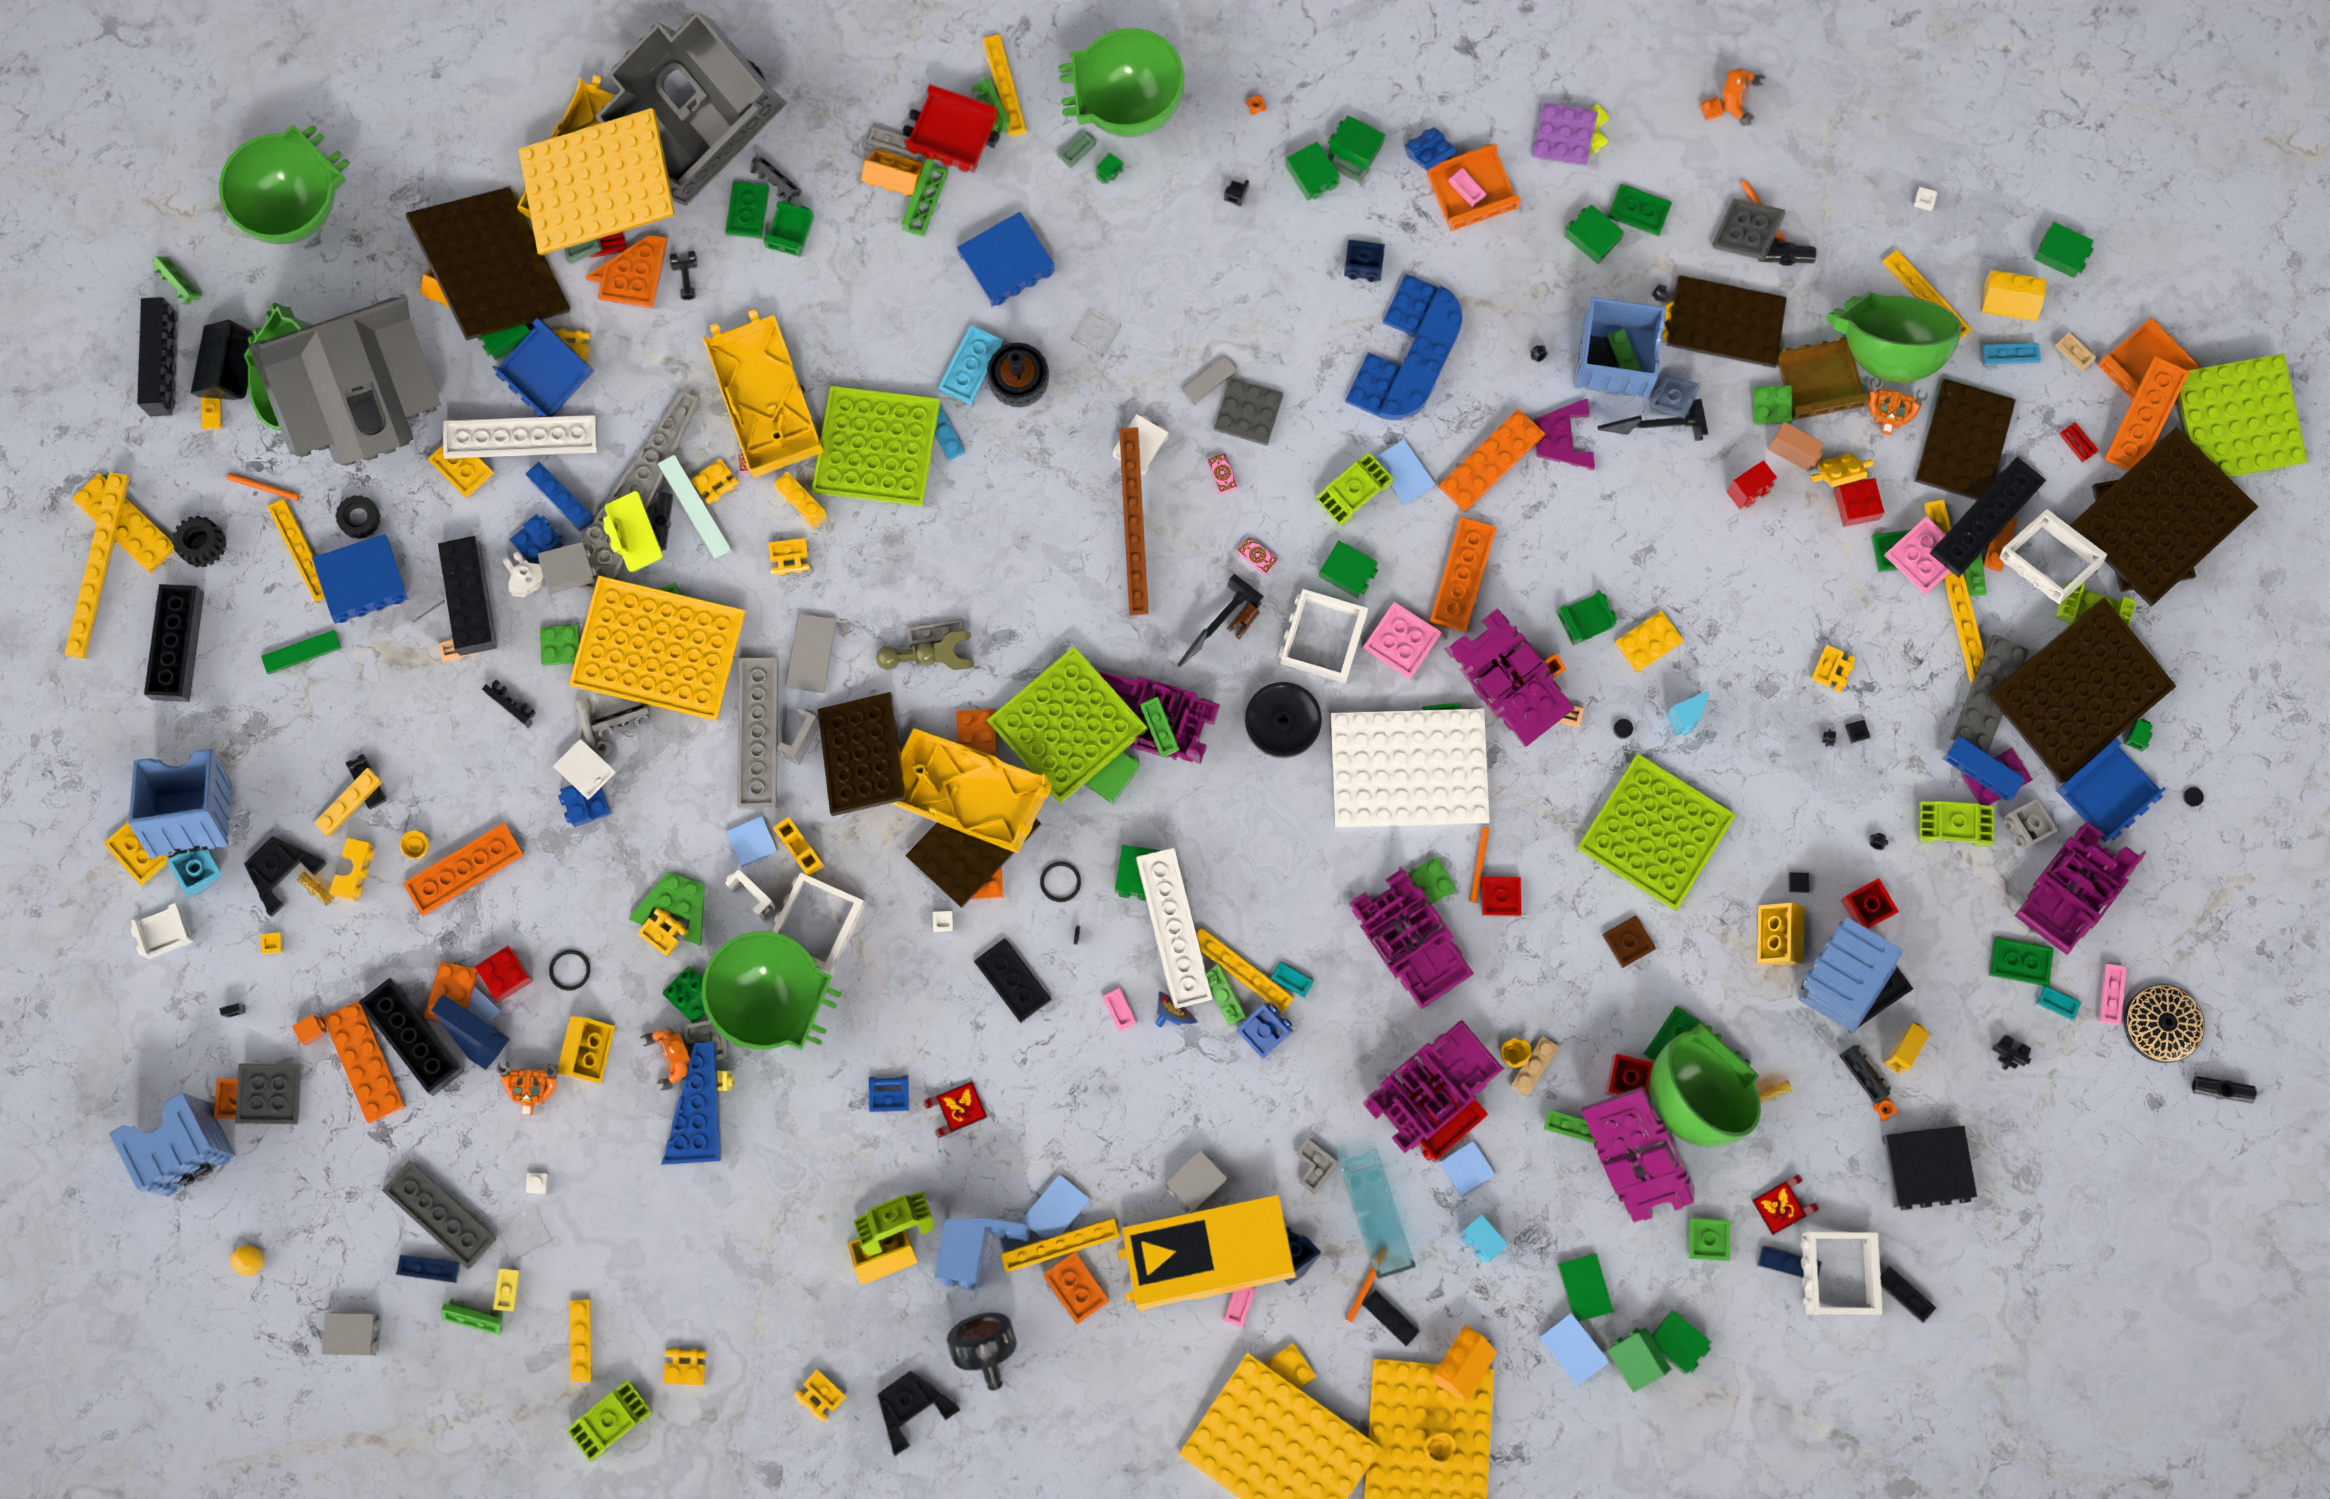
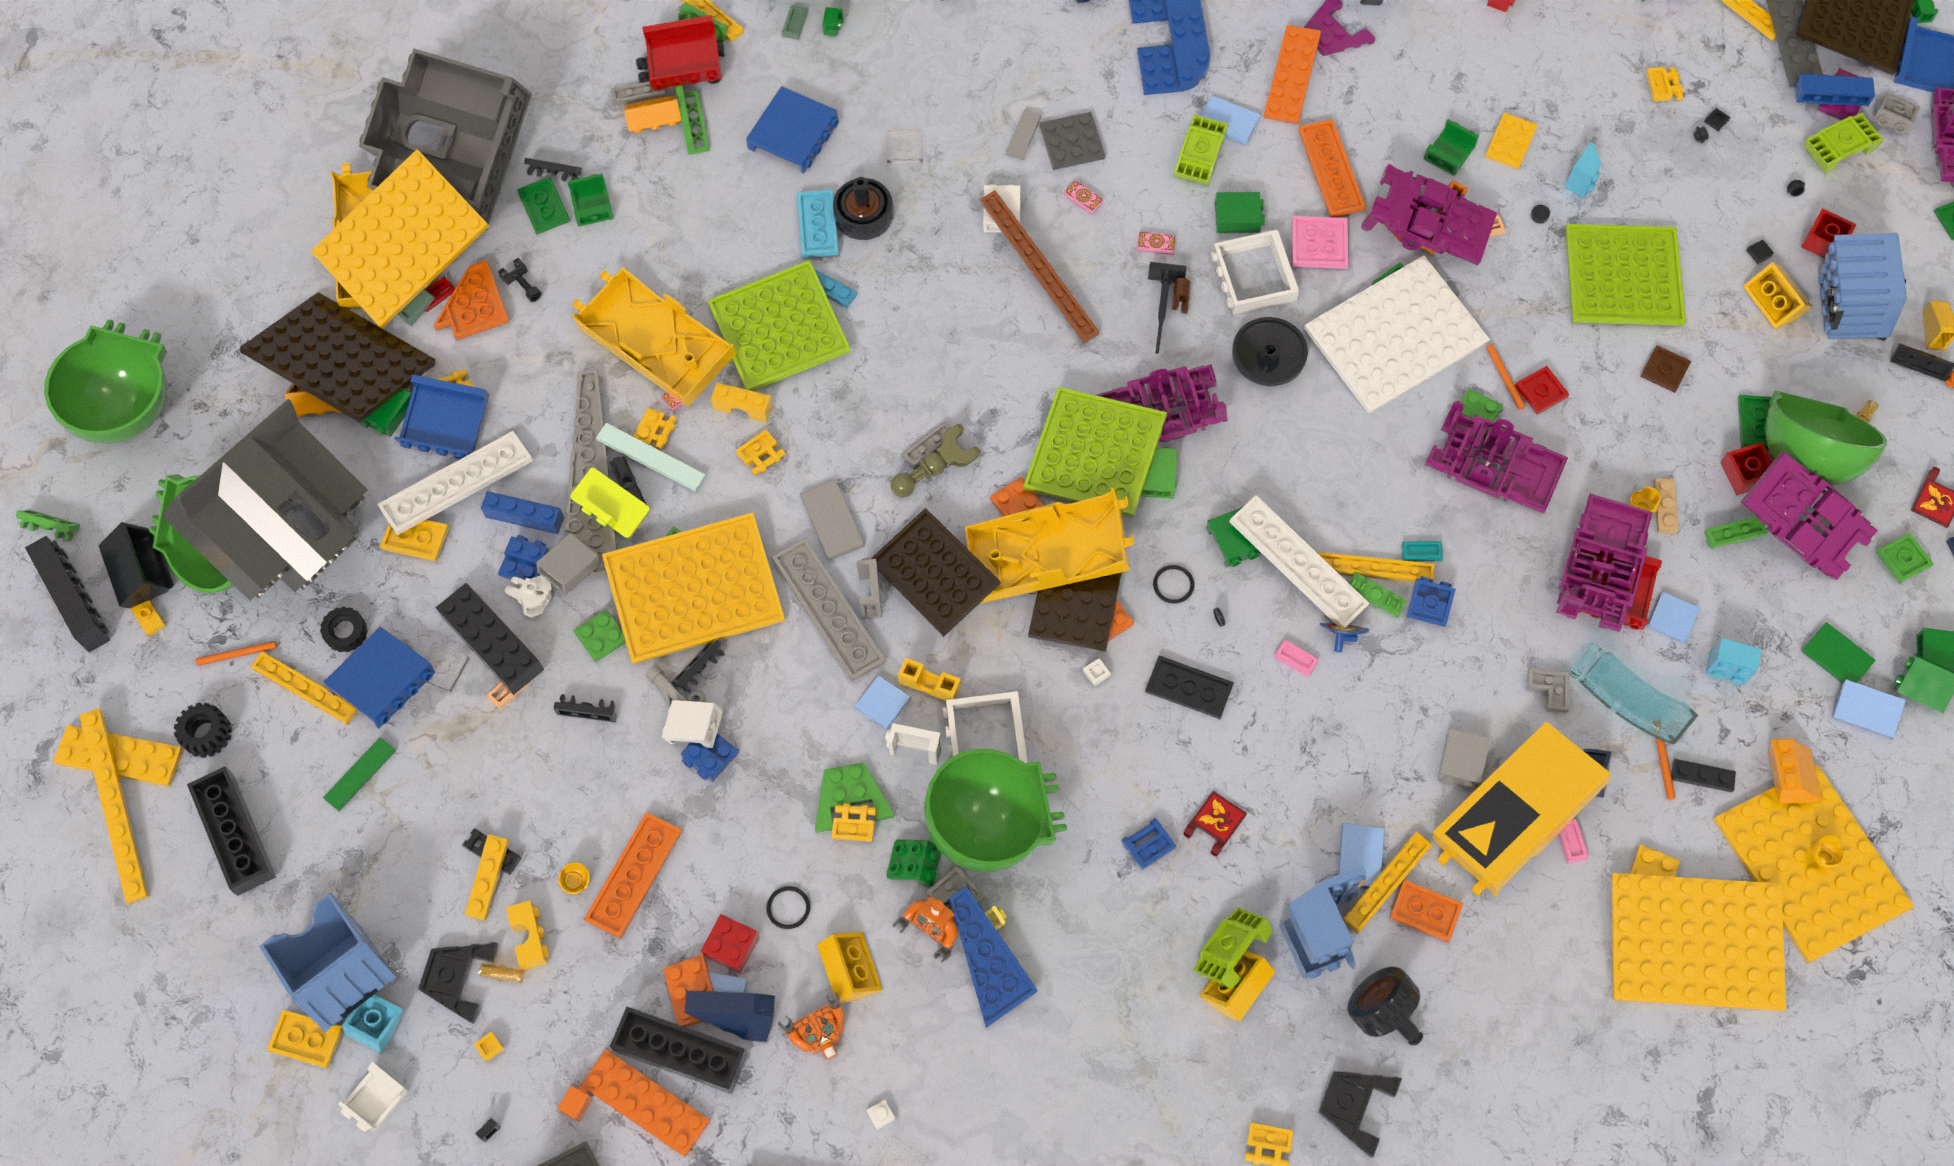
camera: 30 degrees left, 10 degrees down
bright green plate [1140,697,1180,758] -> none

